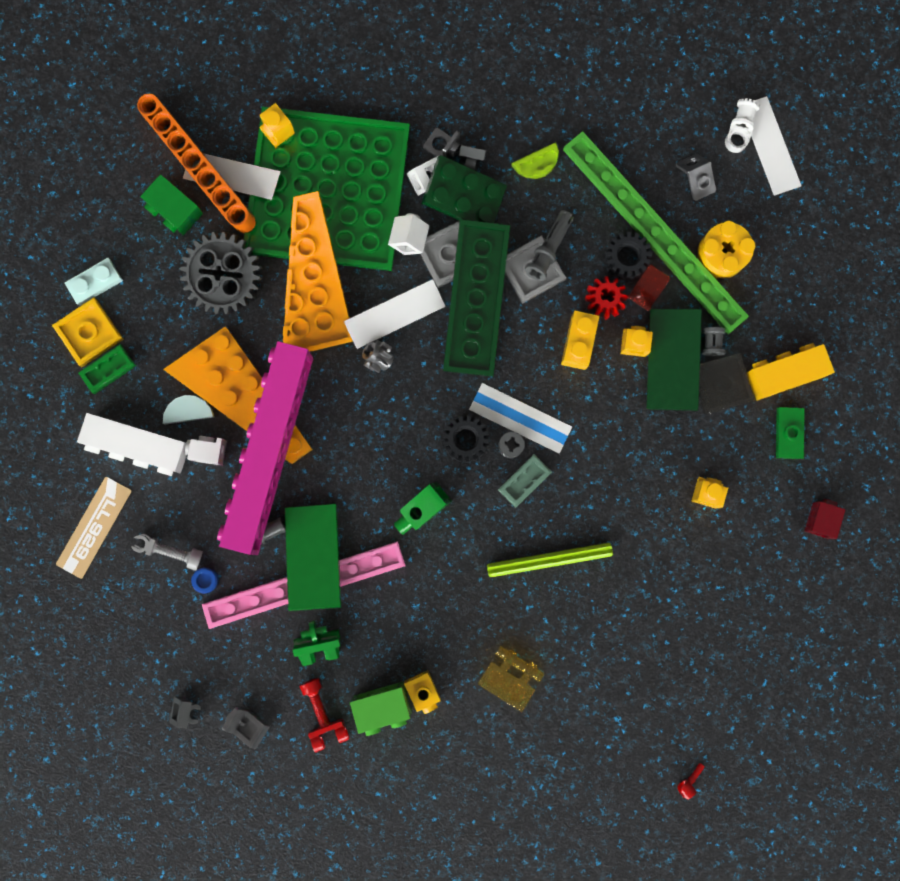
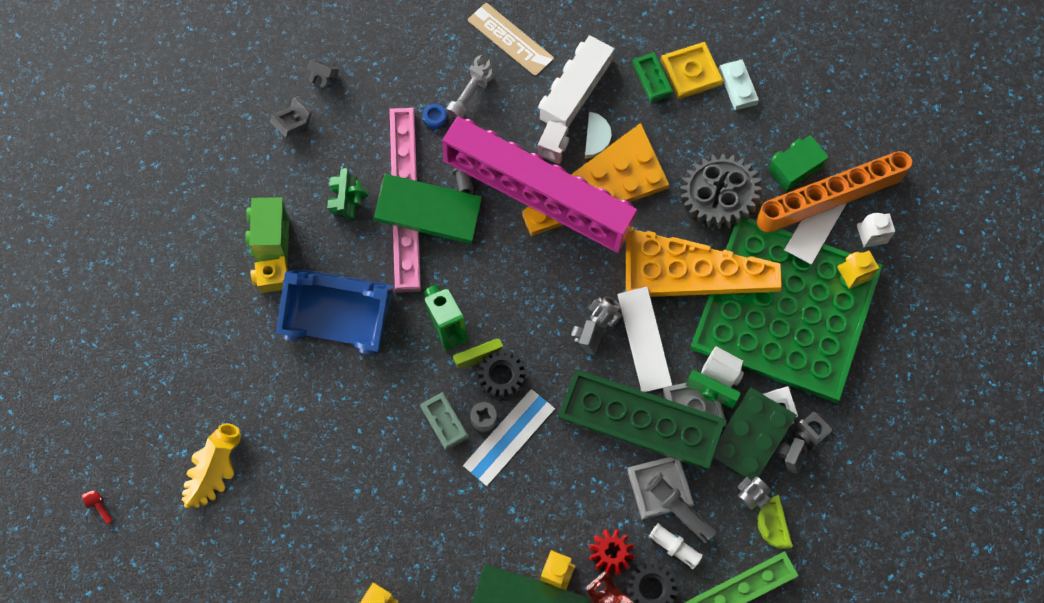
camera: 105 degrees right, 15 degrees down
red bar [299,678,349,753] -> none
clear yellow plate [478,646,544,712] -> none
lime axle [487,543,613,577] -> none
yellow brick [561,311,599,370] -> none
none -> yellow plant [182,424,241,508]
none -> blue windscreen [276,269,394,354]
none -> lime tile [453,339,503,369]
none -> dark grey tile [571,320,603,355]
none -> white pin [648,523,703,569]
none -> green plate [685,370,741,409]
none -> flat silver gear [737,476,771,510]
none -> white brick [857,213,895,248]

